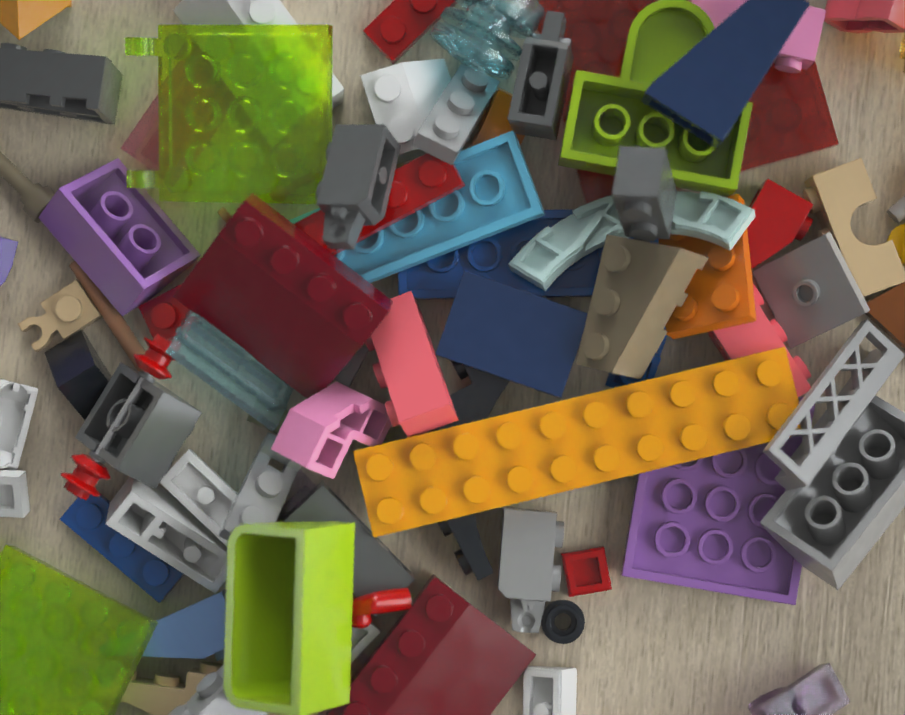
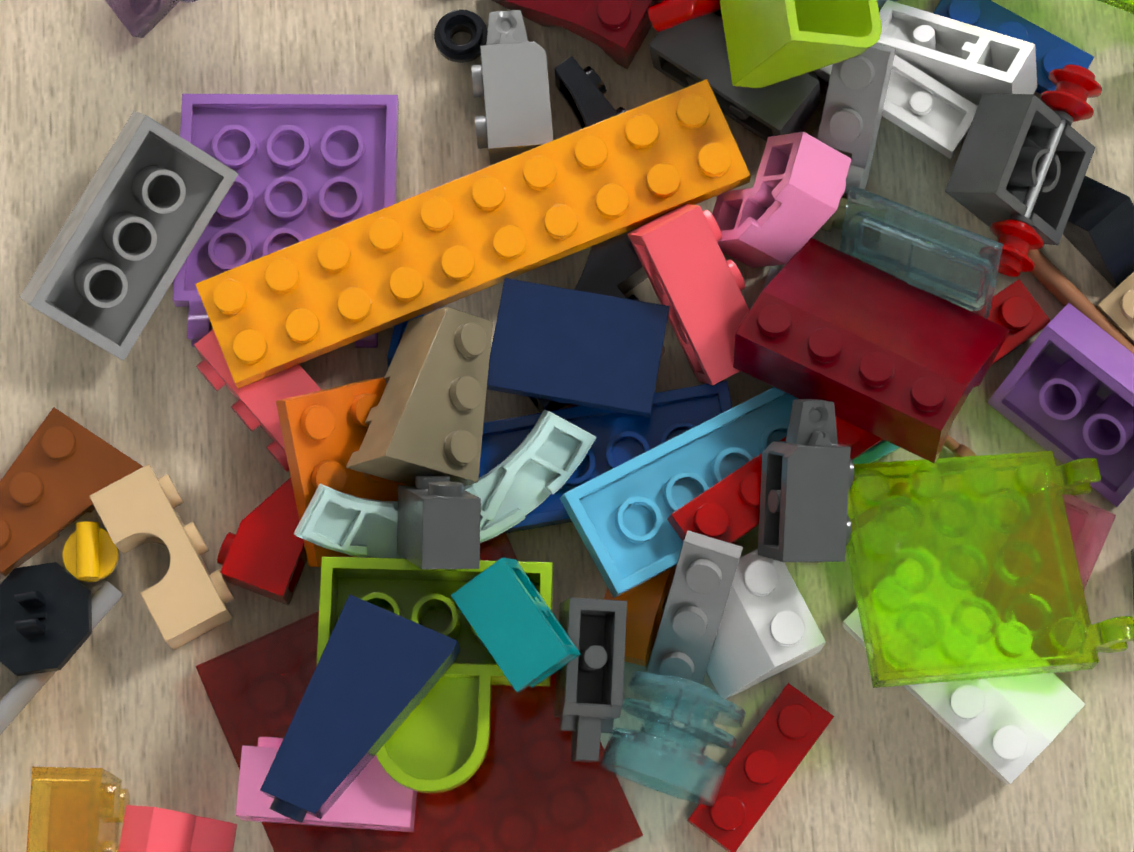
camera: 170 degrees right, 10 degrees down
red tile [561,546,612,597] -> none
light grey plate [752,232,870,348] -> none
light grey fence [763,319,905,490] -> none
none -> teal hinge [451,558,581,692]

